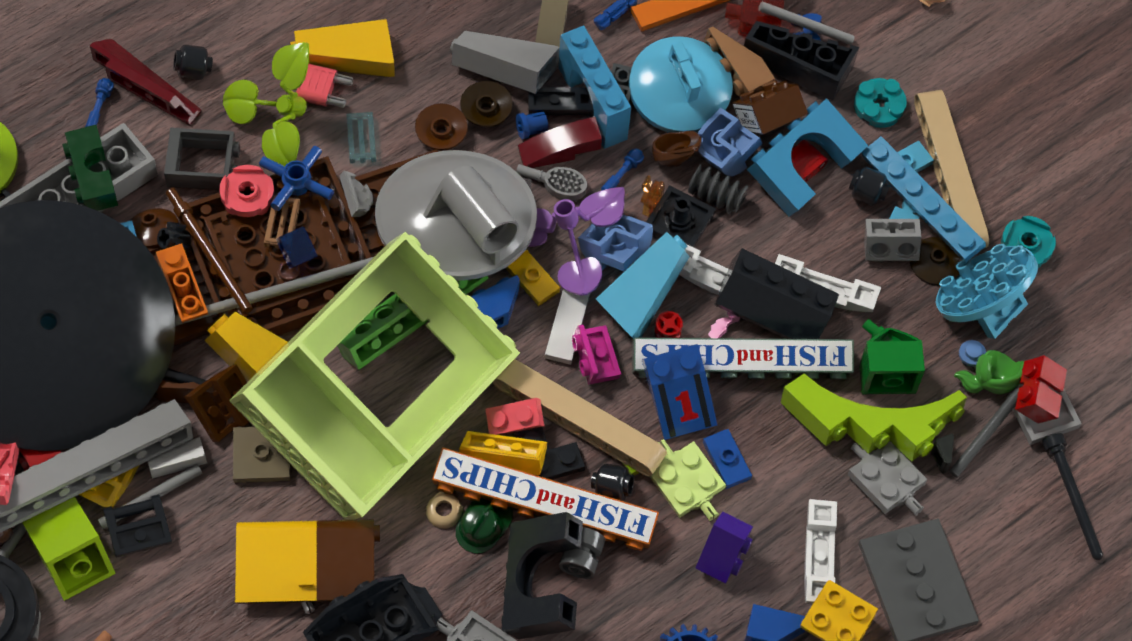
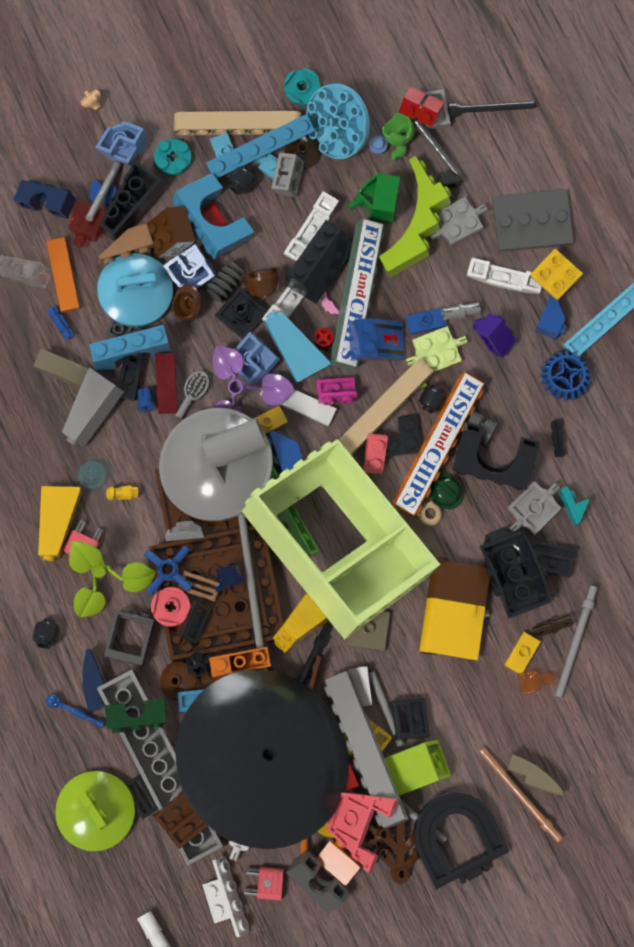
camera: 75 degrees left, 15 degrees up
dark red wedge [90,39,201,126] -> none
reddish brown bar [166,188,253,314] -> none
reddish brown slope [185,364,249,442] -> none
clear light blue tile [347,112,376,164] -> none
reddish brown dish [415,103,468,150] -> none
yellow slope [459,431,547,475] -> none
dark brown dish [460,81,512,127] -> none
blue piece [601,148,644,191] -> none
clear orange plate [641,175,665,217] -> none
none -> clear light blue plate [77,460,106,489]
none -> dark blue slope [82,649,105,714]
none -> medium blue brick [95,121,147,167]
none -> yellow arm [106,485,138,501]
none -> black plate [178,600,212,644]
none -> reddish brown cone [244,267,280,298]
none -> light grey pin [441,302,481,321]

